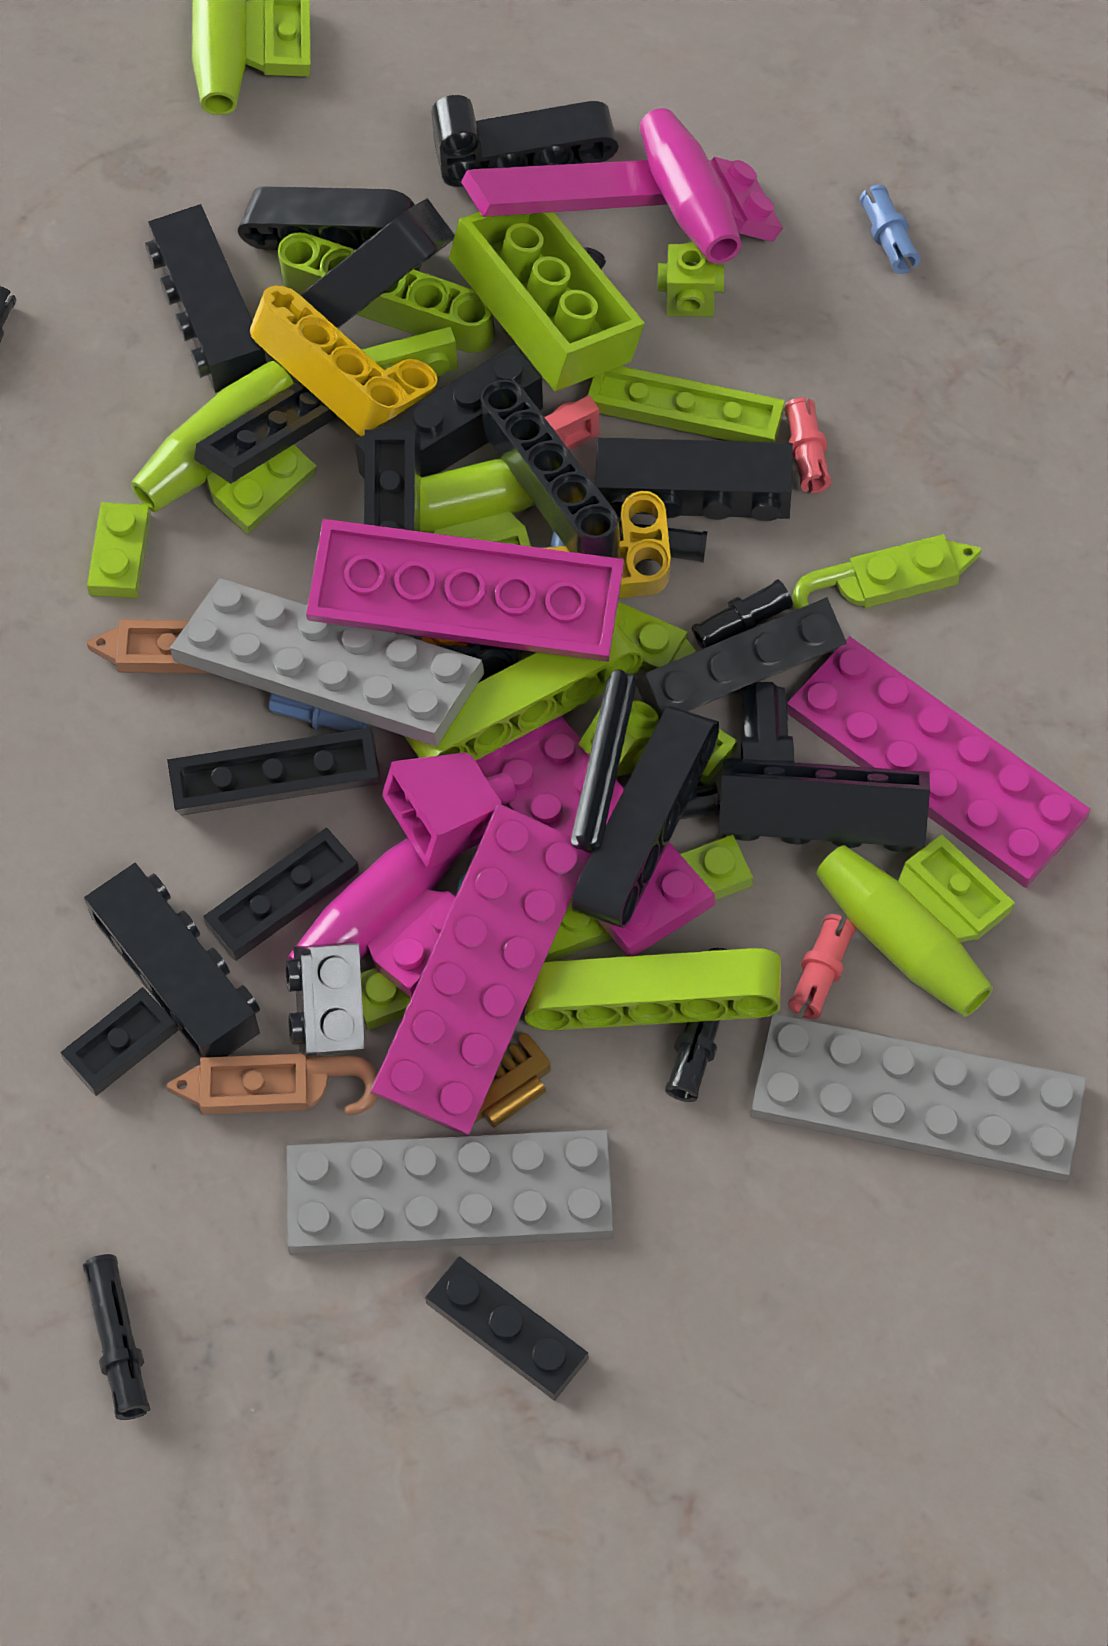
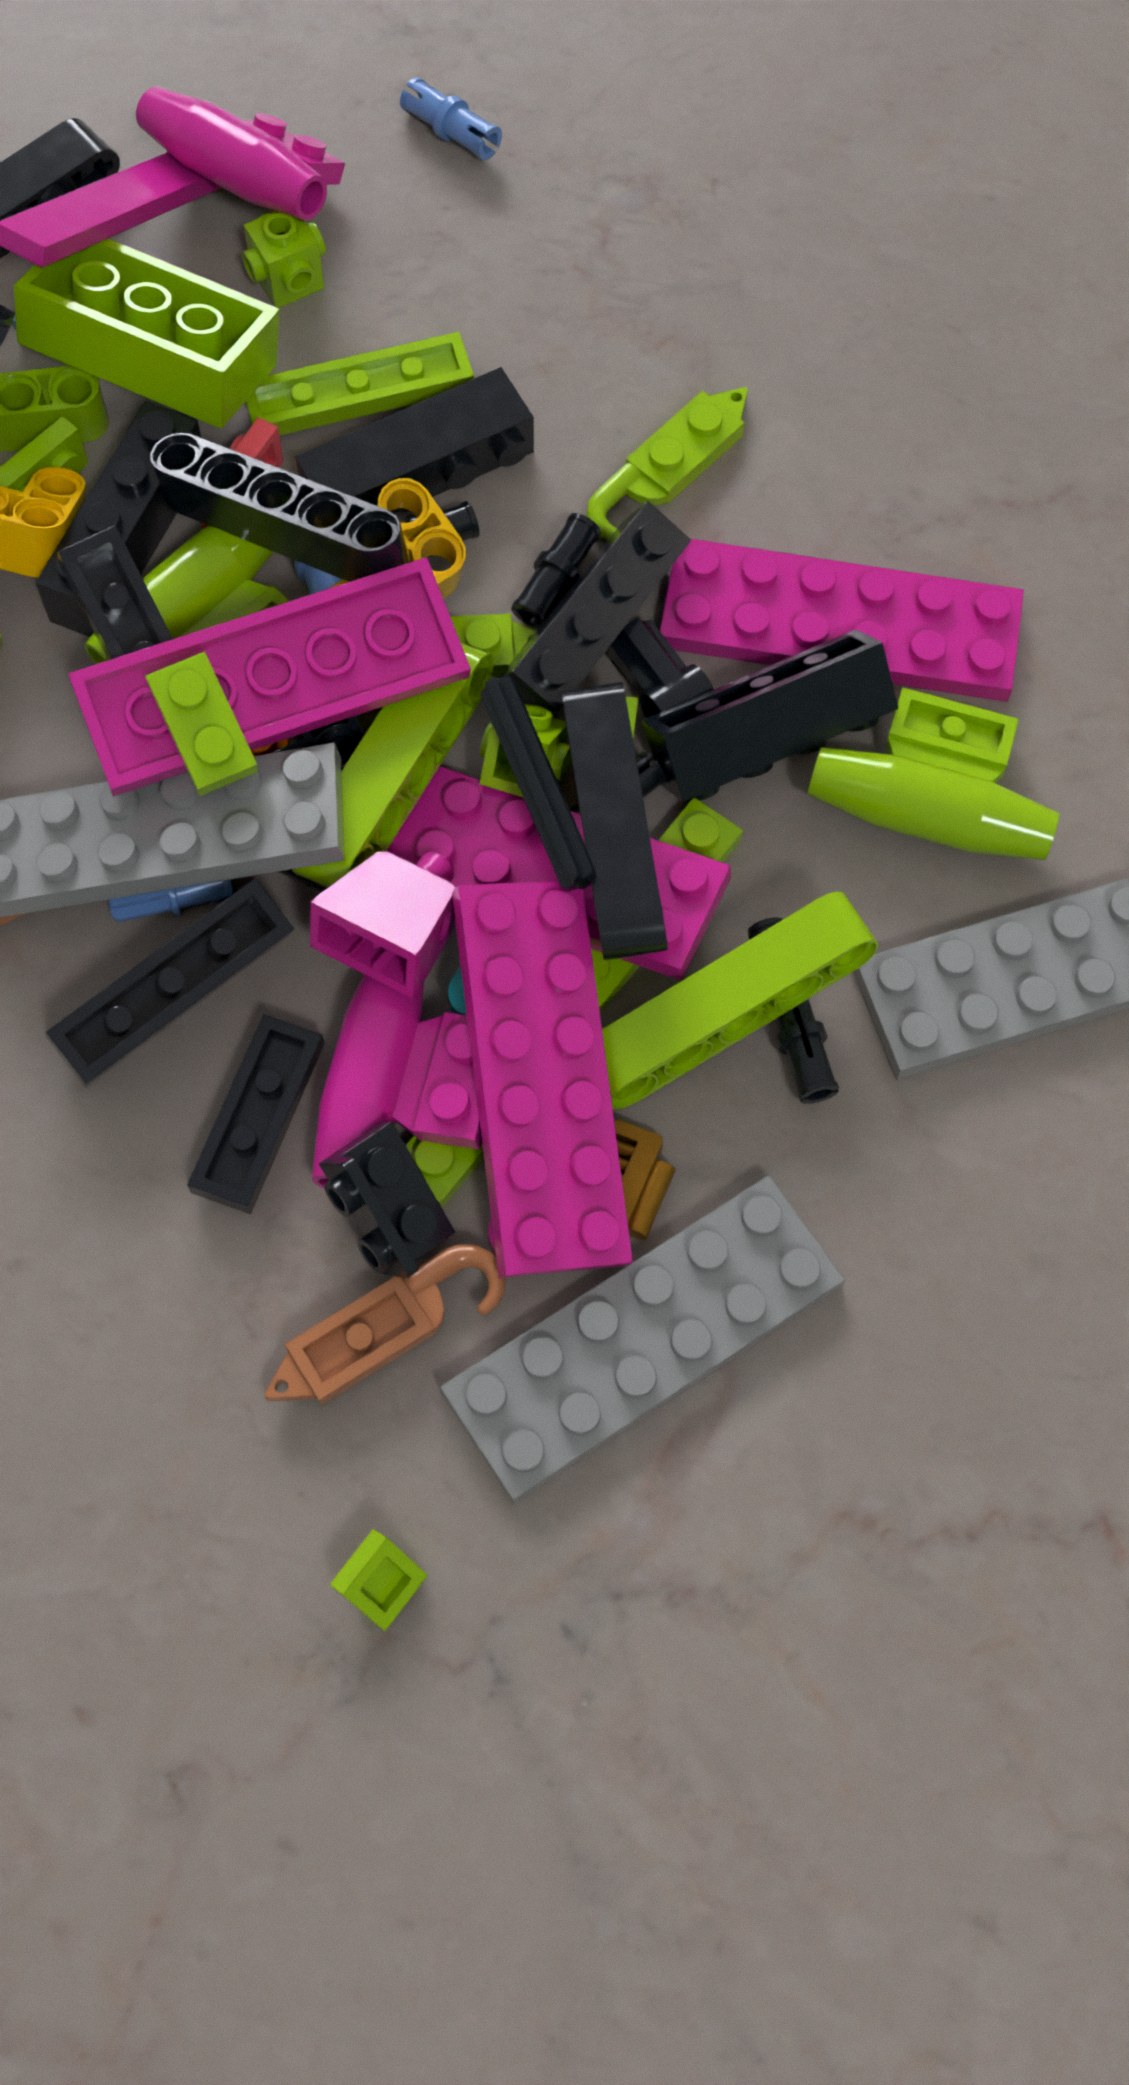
camera: 35 degrees left, 5 degrees up
black plate [60,987,178,1096] -> none
black pin [83,1254,151,1420] -> none
black brick [84,862,260,1058] -> none
black plate [425,1256,589,1401] -> none
coral pin [784,397,831,494] -> none
coral pin [788,914,856,1019] -> none
none -> lime plate [145,651,258,797]
none -> lime plate [329,1529,428,1631]

